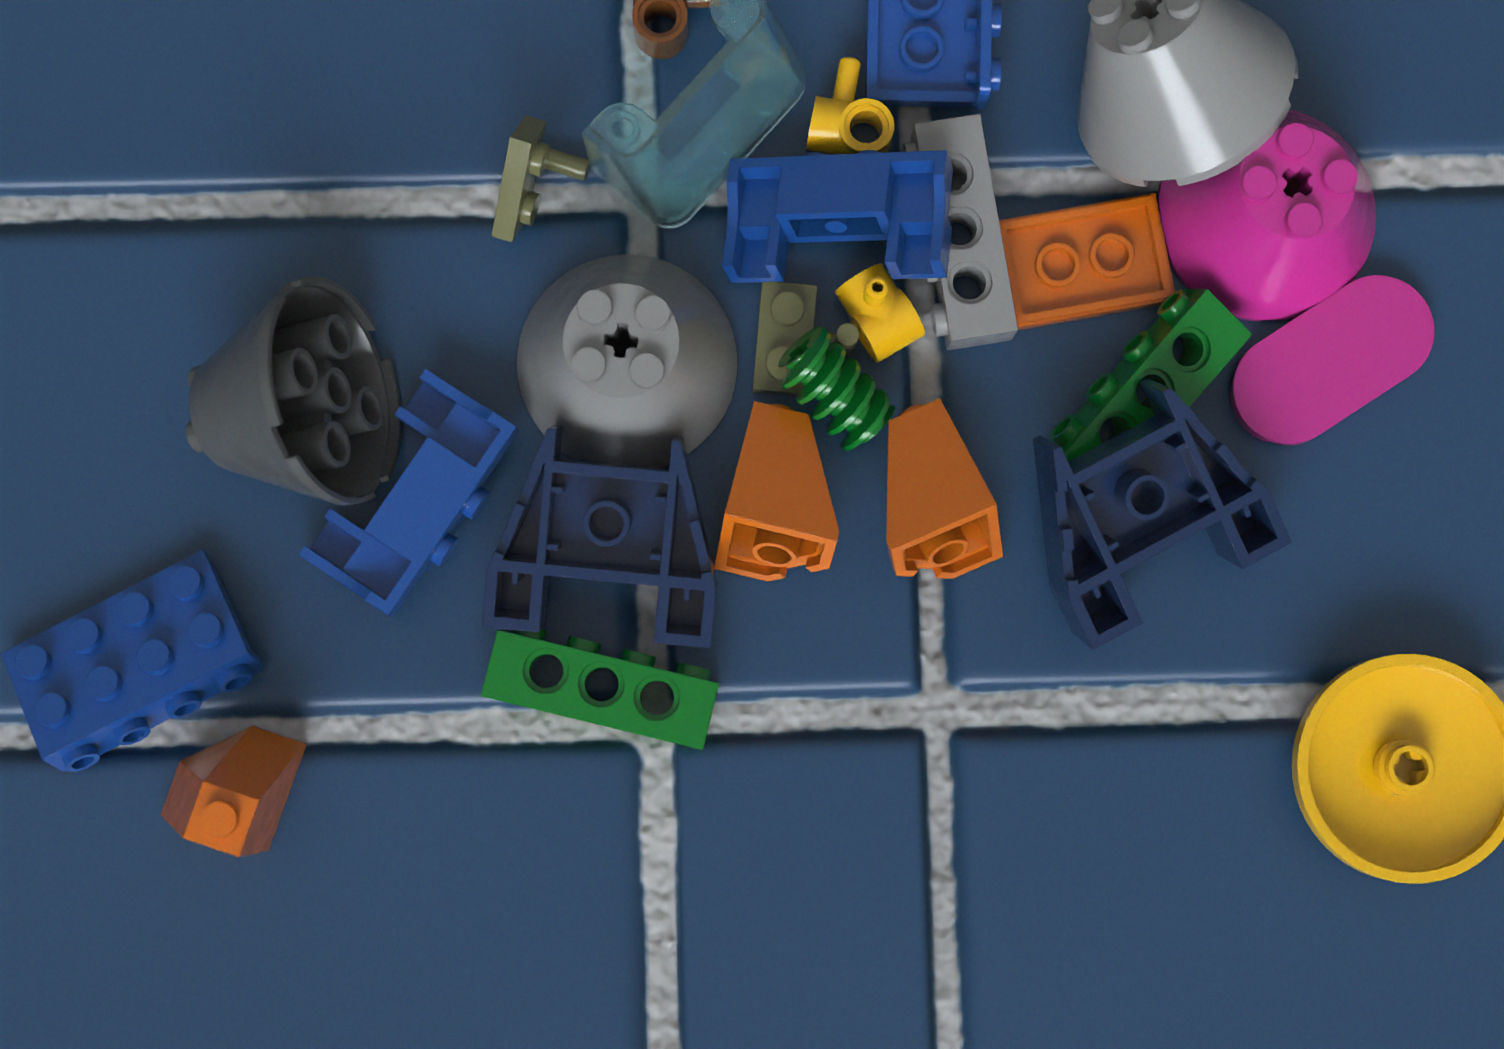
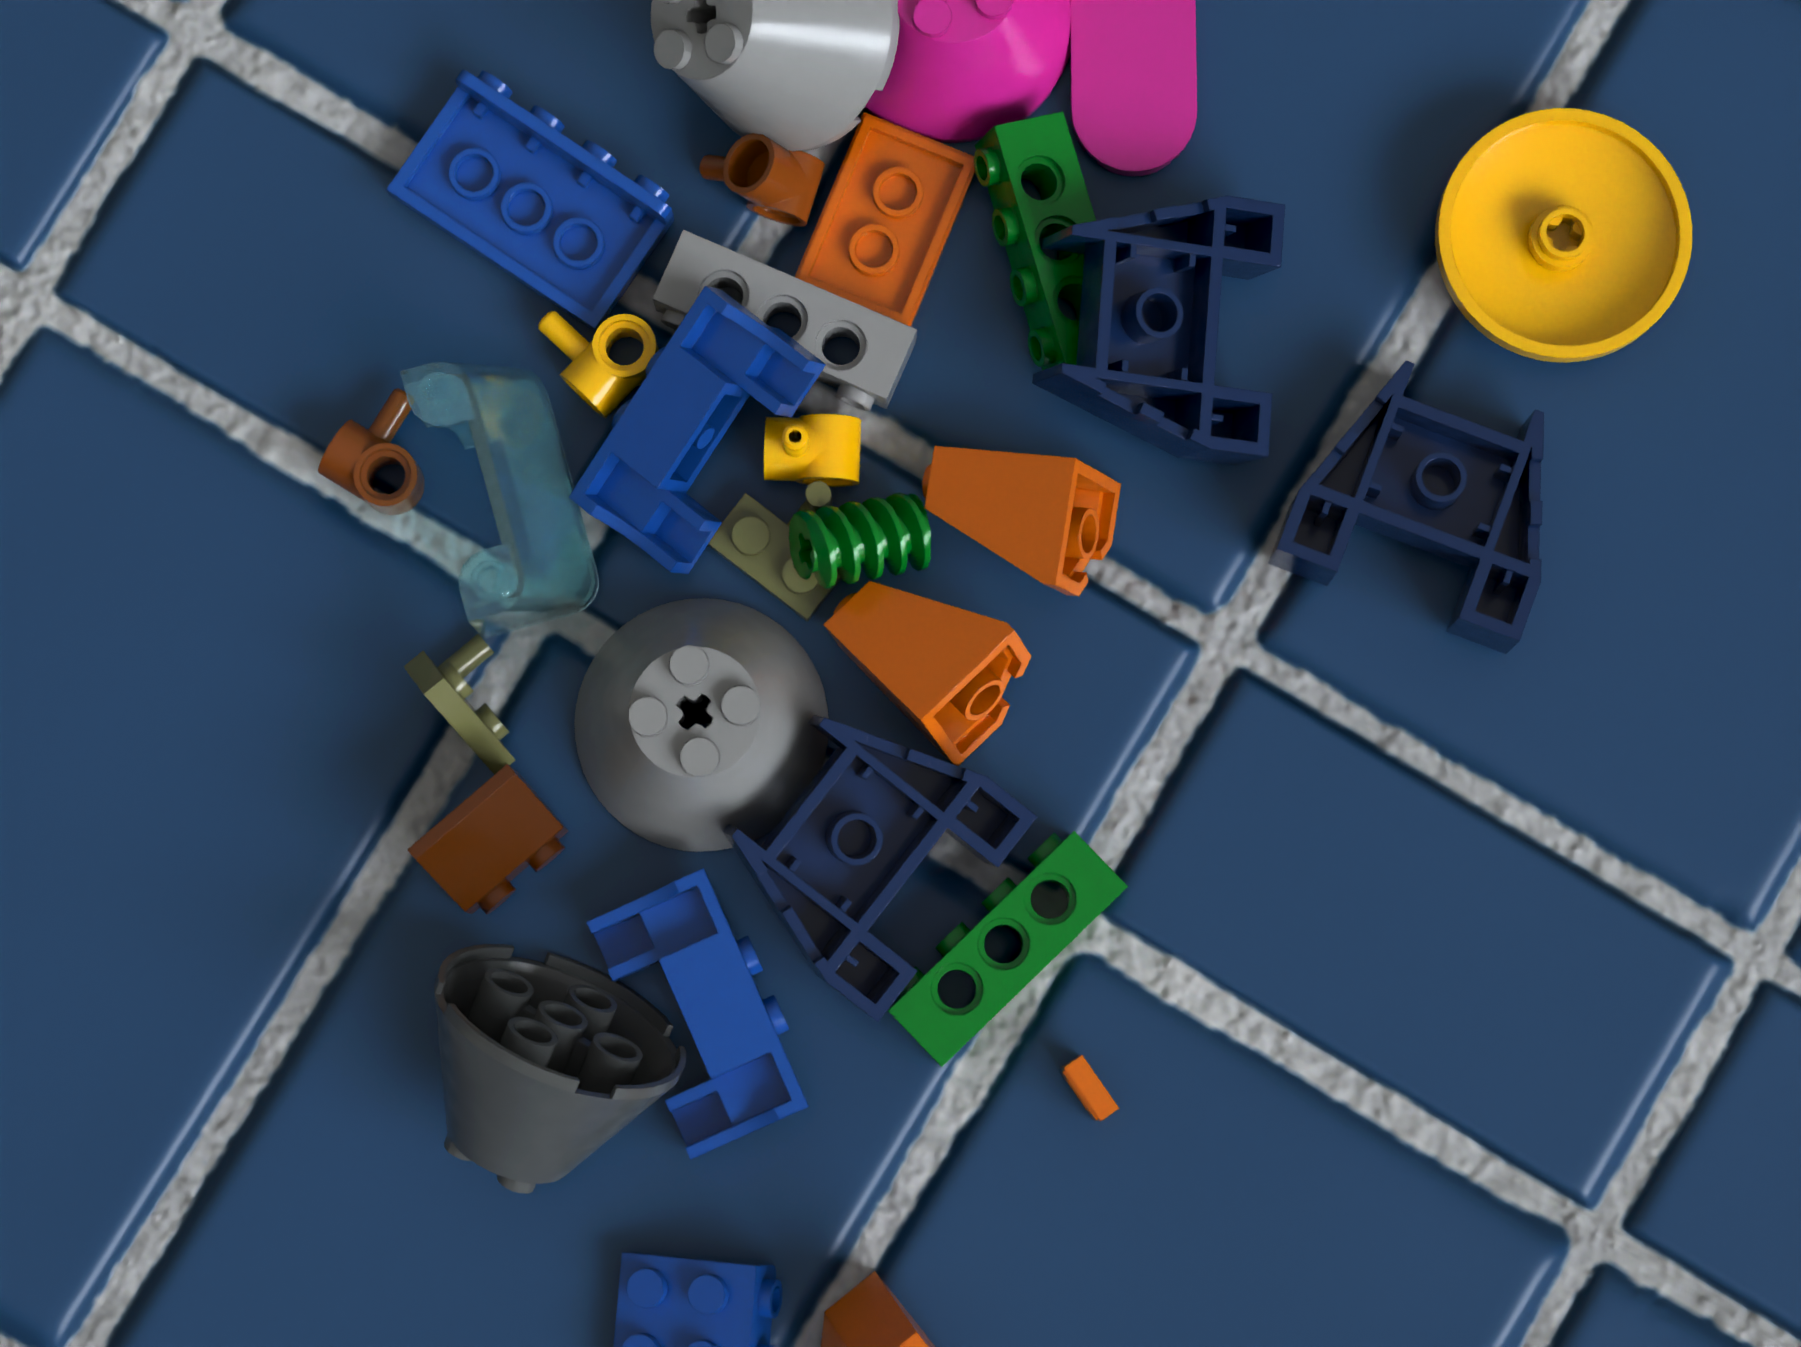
camera: 55 degrees left, 0 degrees up
none -> reddish brown slope [407,764,569,914]
none -> dark orange piece [699,133,825,227]
none -> orange tile [1060,1055,1119,1121]
none -> dark blue wedge [1268,361,1544,654]

